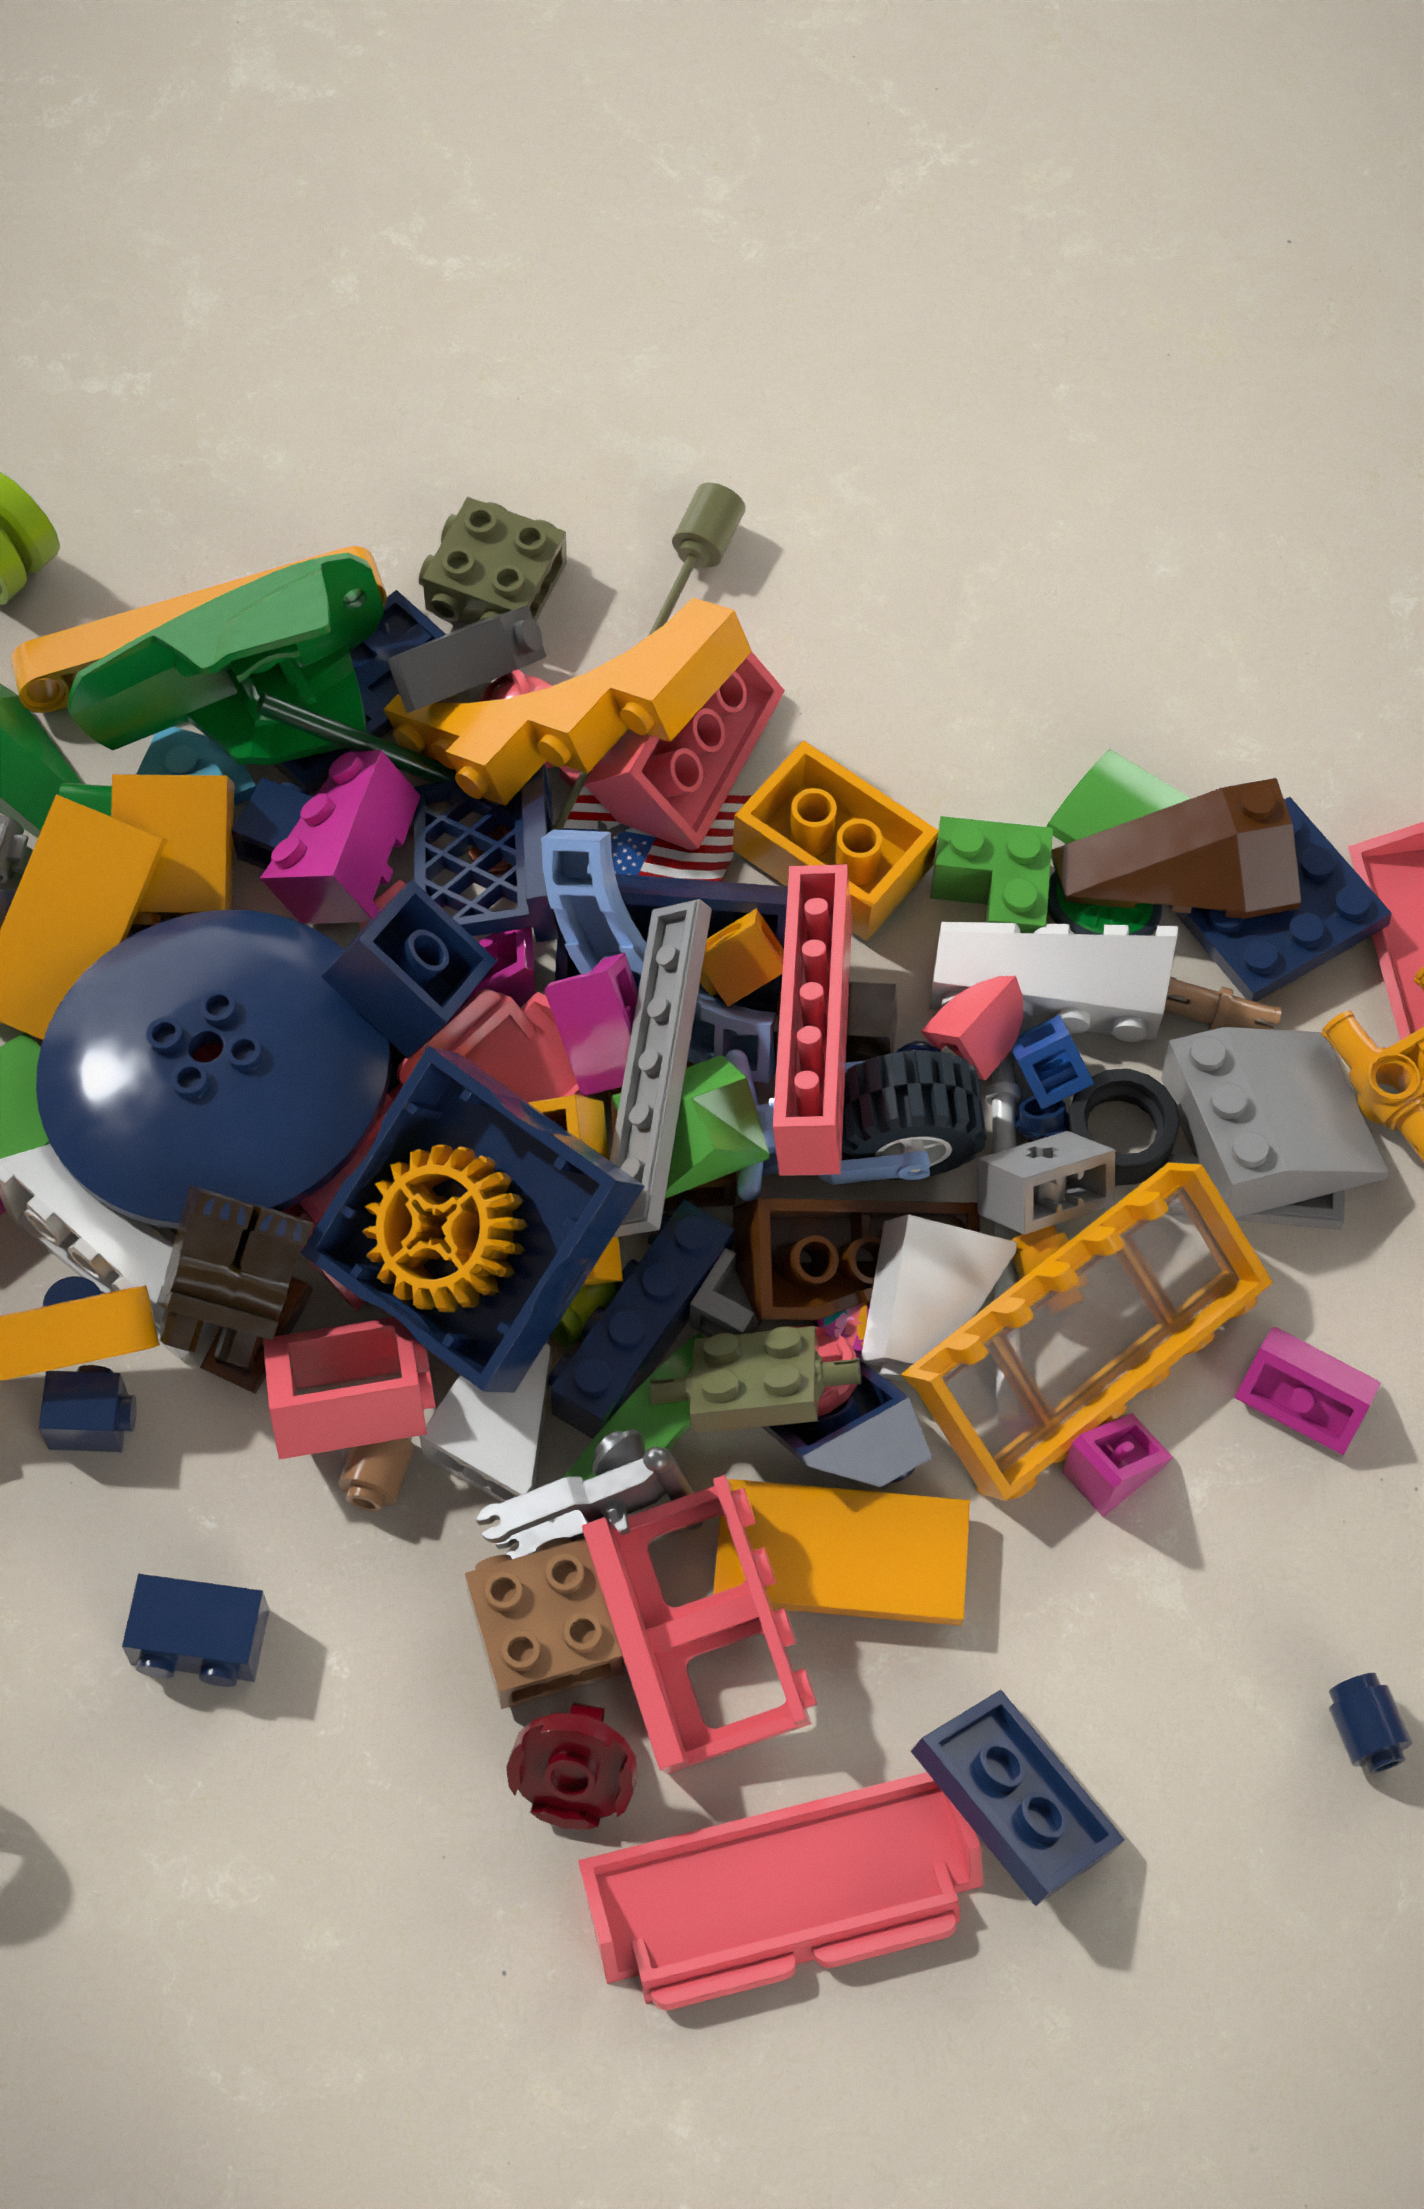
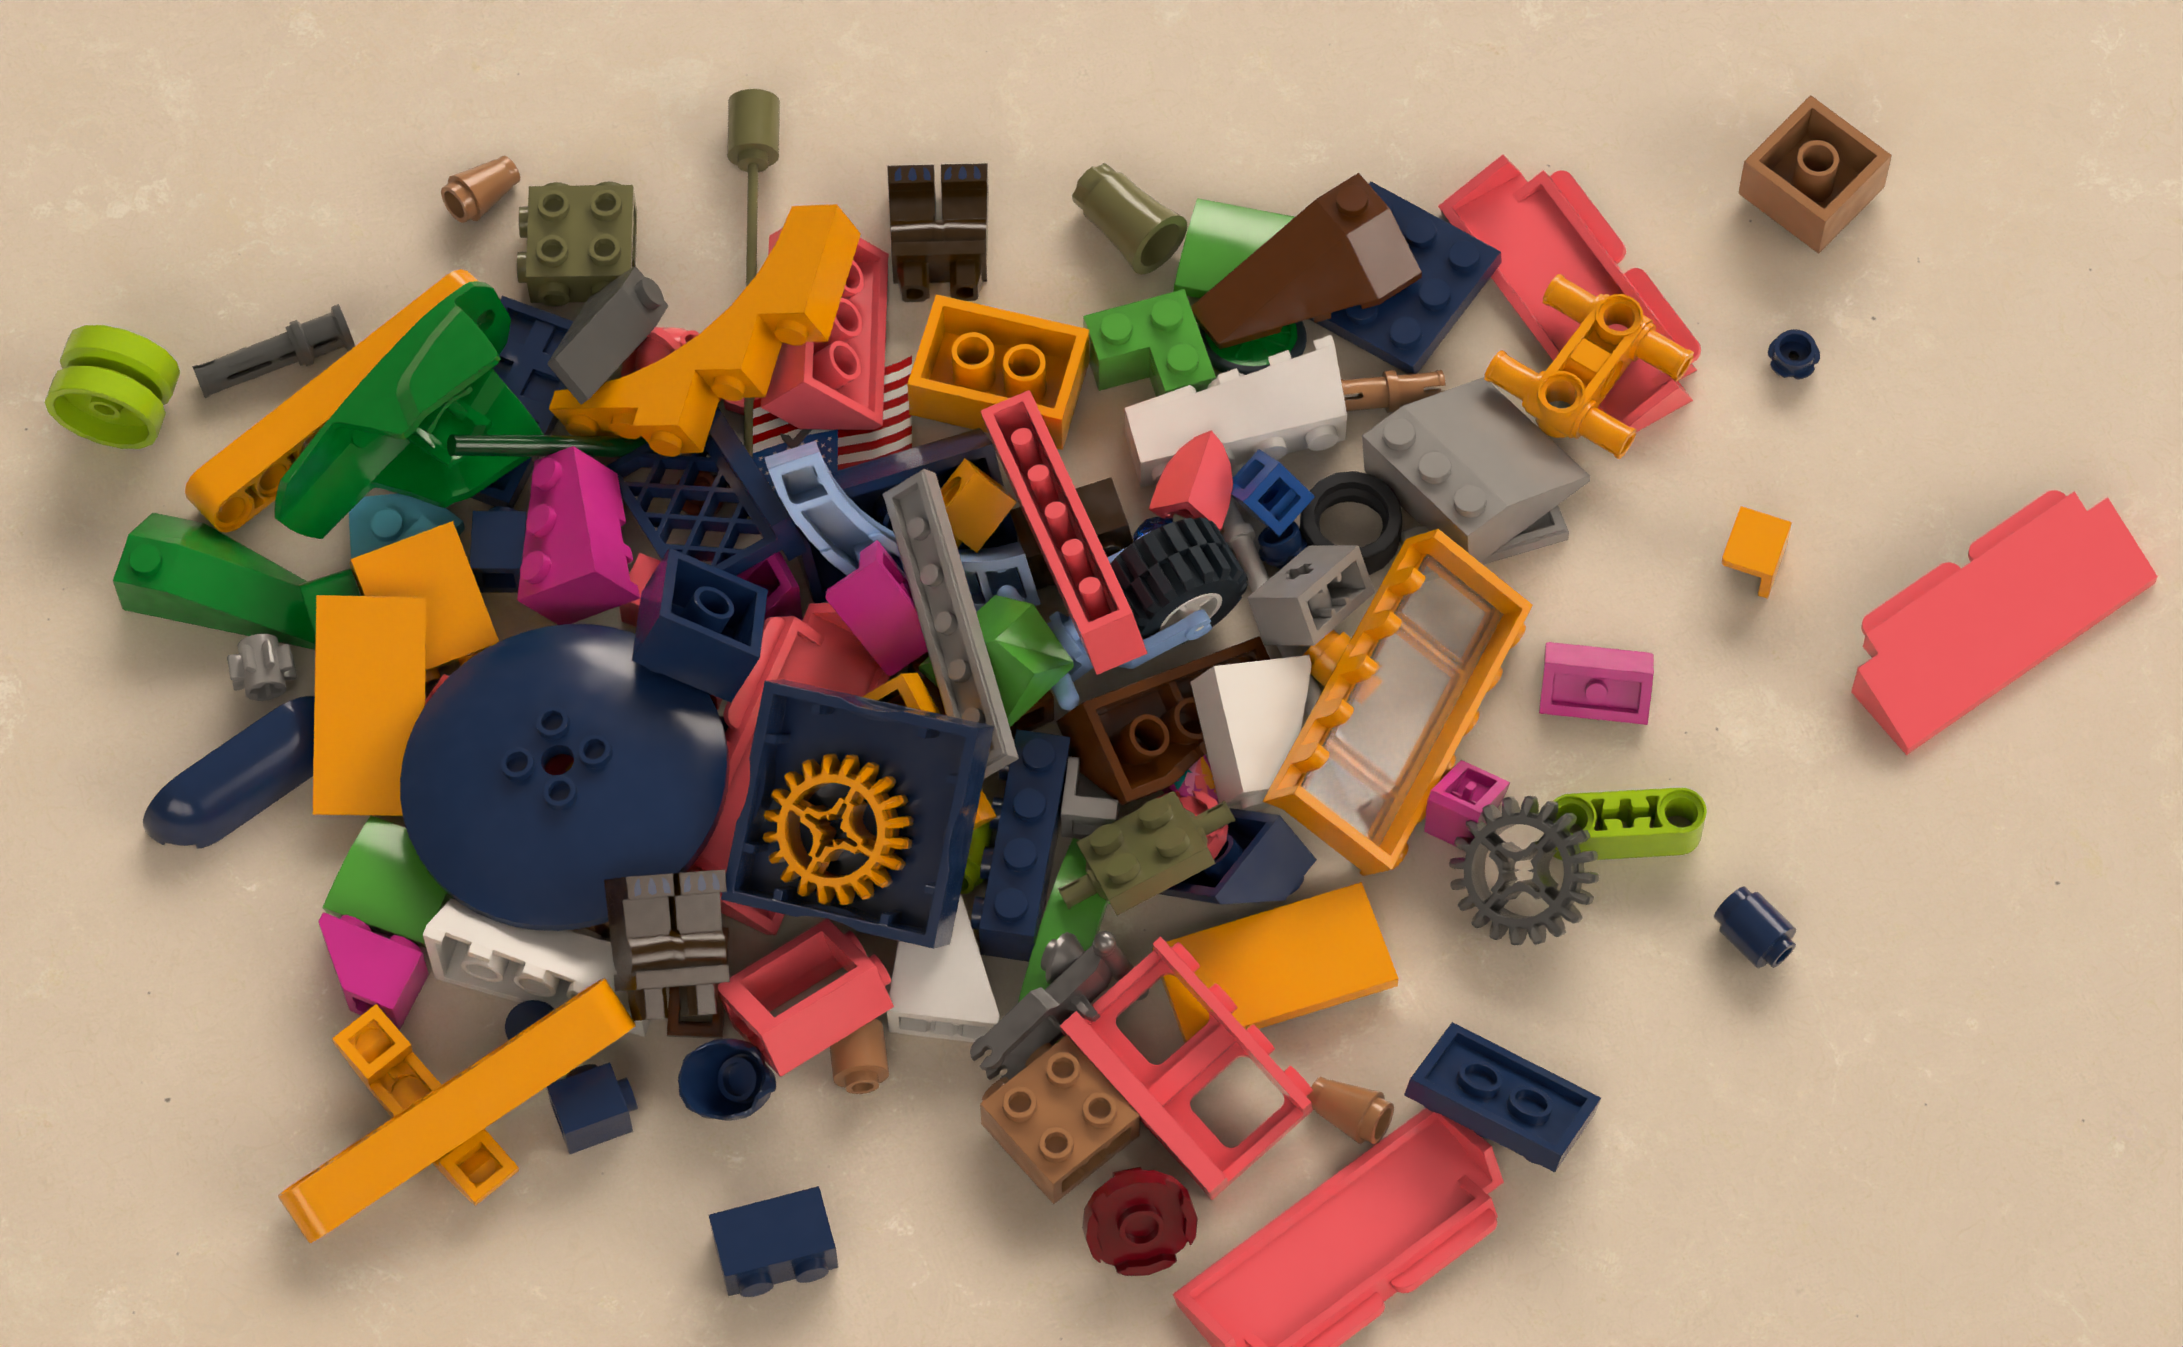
camera: 20 degrees left, 0 degrees up
none -> dark grey pin [192,304,355,398]
none -> medium nougat cone [441,156,520,223]
none -> dark blue hair [678,1038,776,1121]
none -> dark brown hips [887,163,989,302]
none -> olive plant [1072,163,1187,275]
none -> medium nougat cone [1307,1077,1394,1144]
none -> dark grey gear [1449,796,1599,945]
none -> lime beam [1544,788,1707,860]

